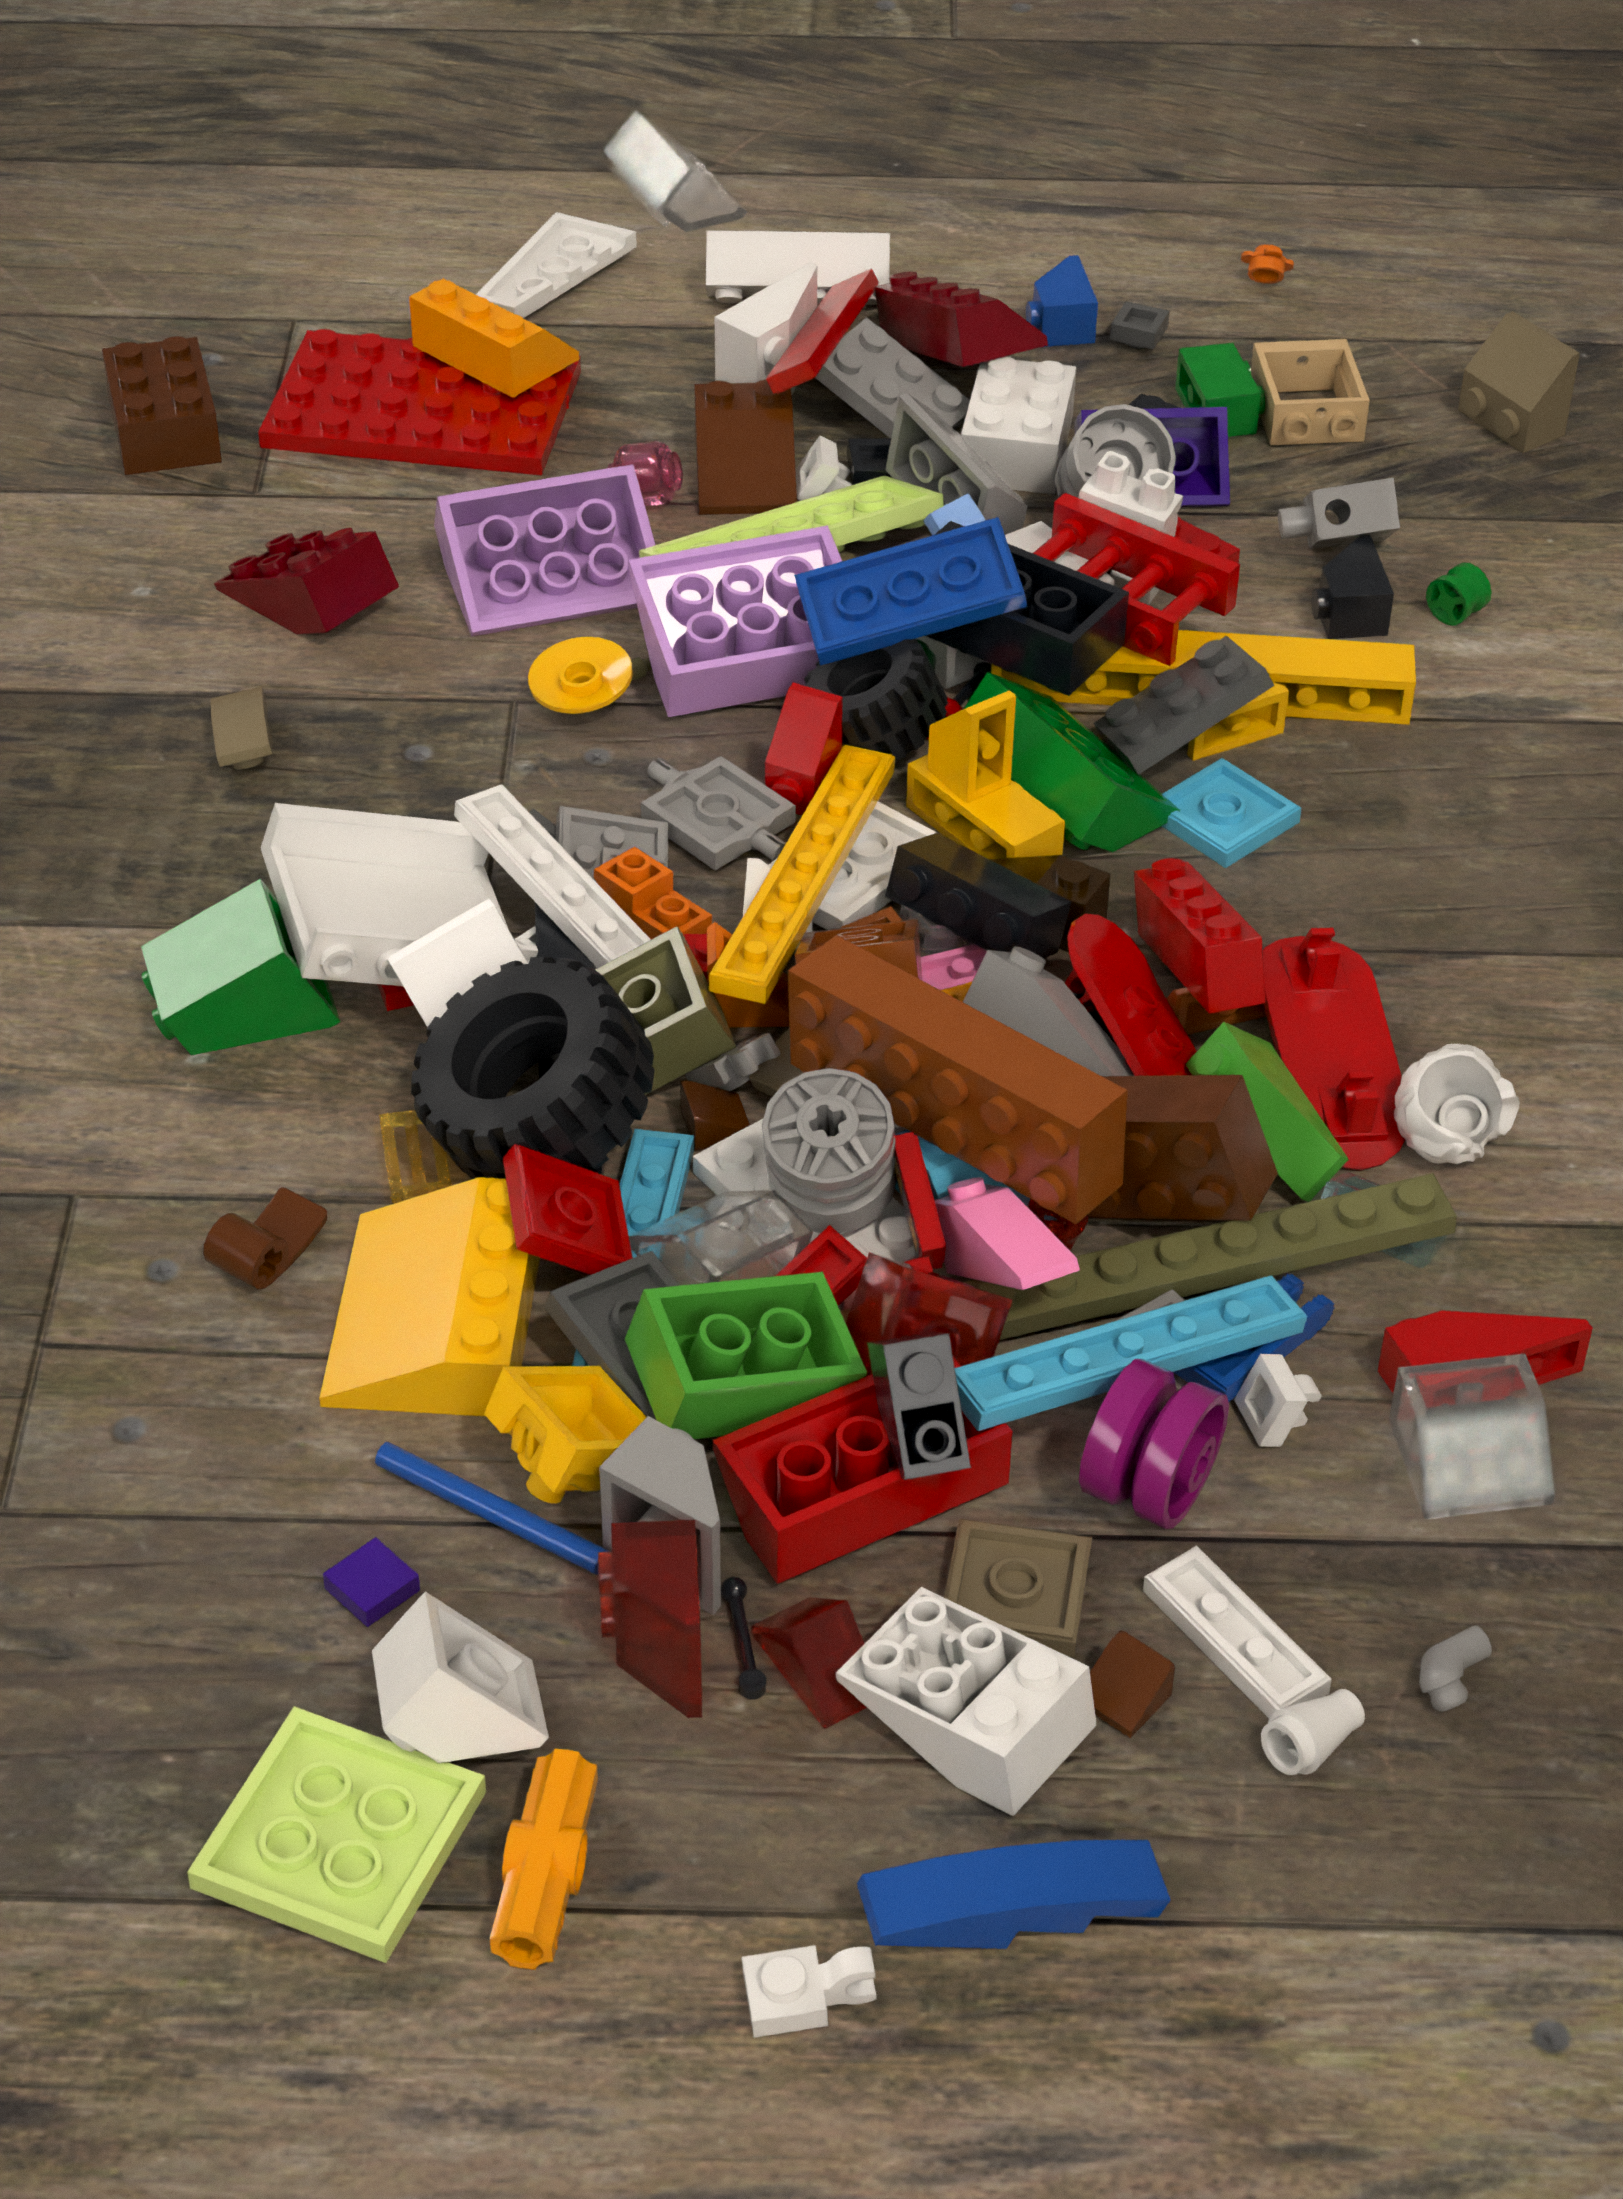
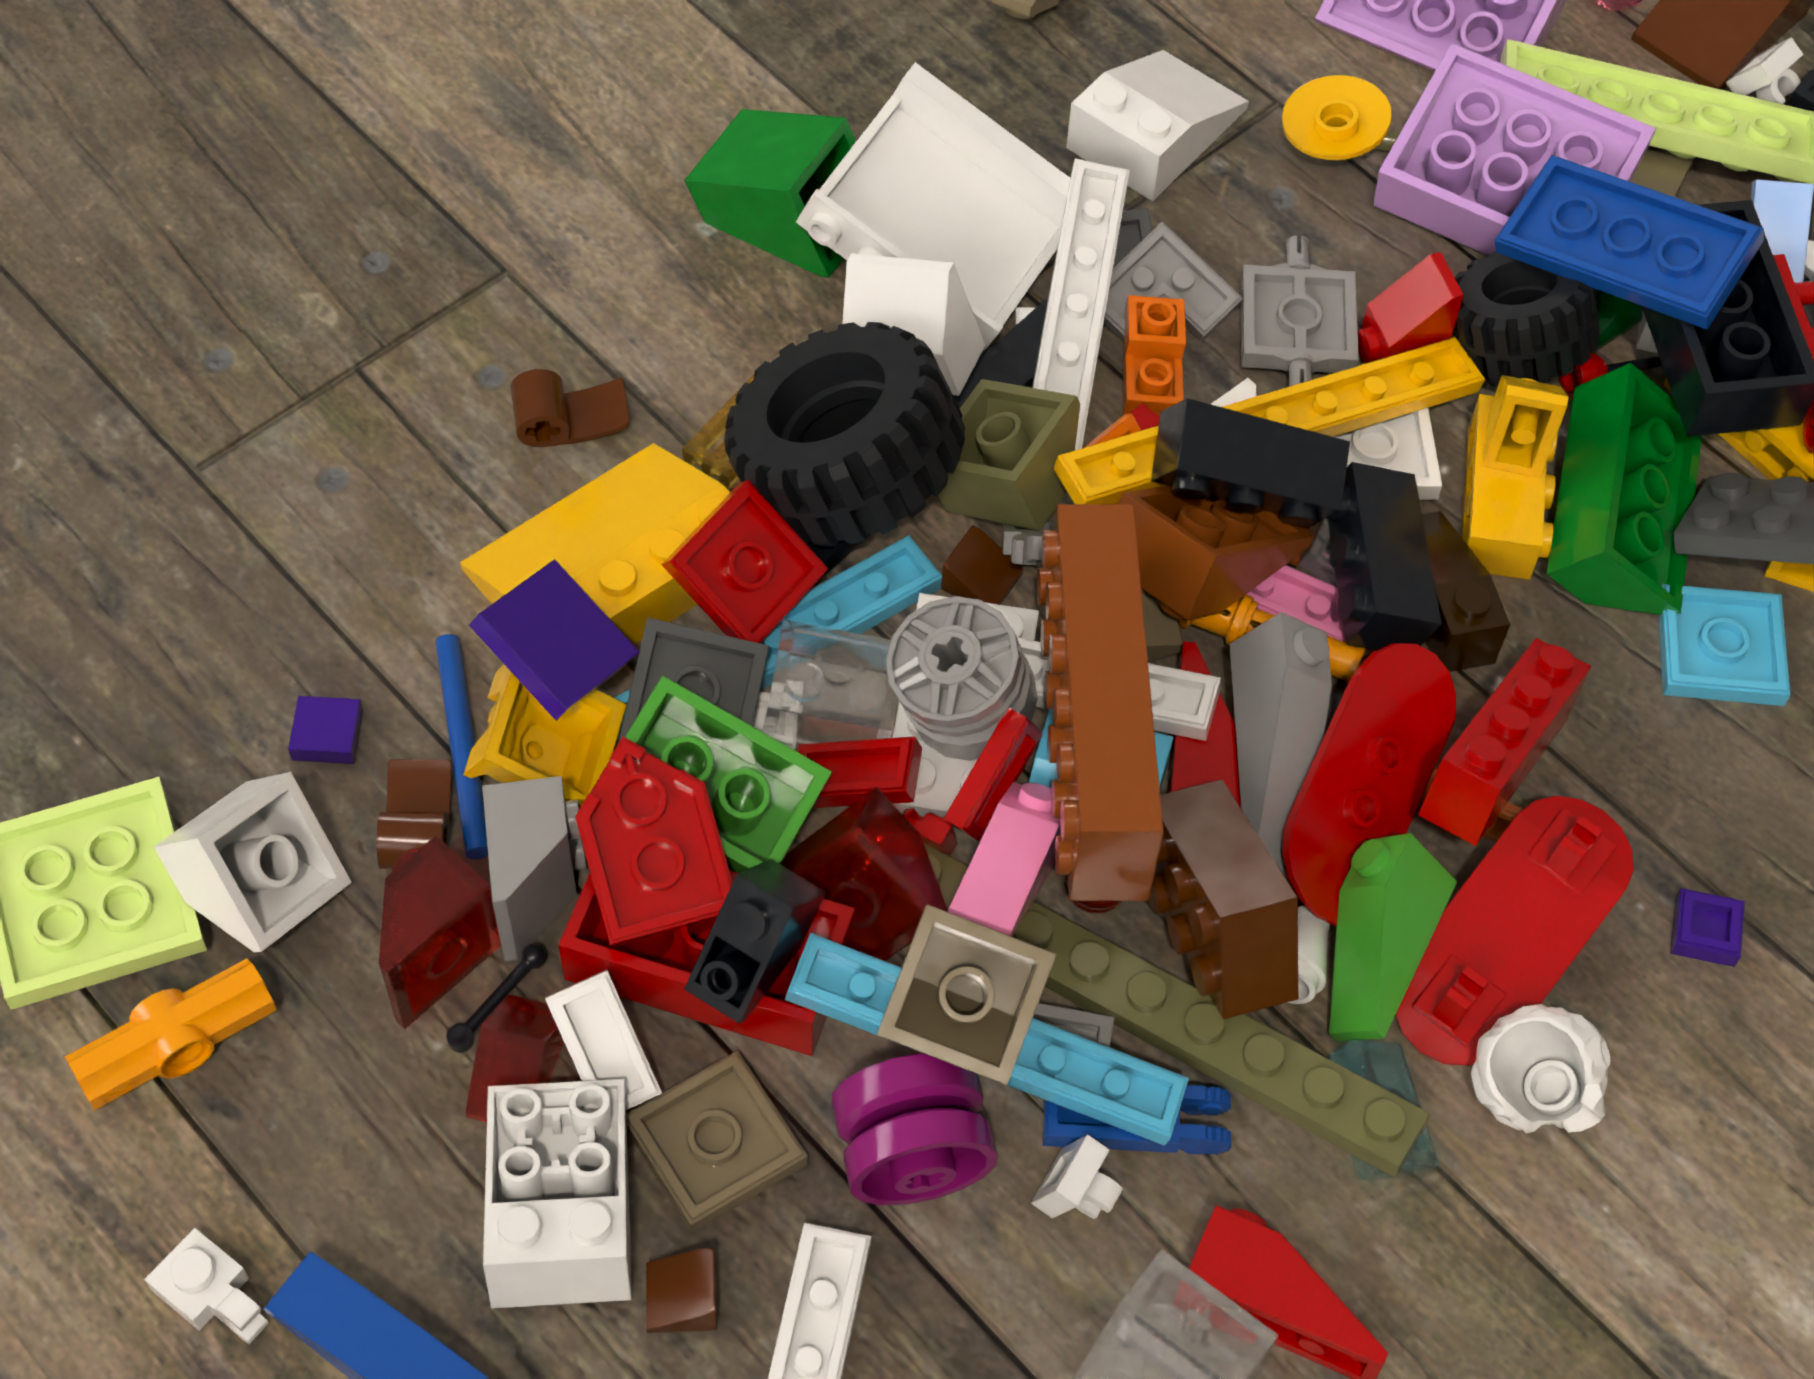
camera: 45 degrees right, 15 degrees up
none -> reddish brown panel [377,759,452,869]
none -> dark purple tile [469,559,639,720]
none -> white tile [545,969,662,1110]
none -> red tile [575,737,733,946]
none -> dark tan slope [877,904,1056,1085]
none -> white slope [1066,50,1249,201]
none -> black brick [1151,398,1350,527]
none -> dark purple tile [1670,888,1745,967]

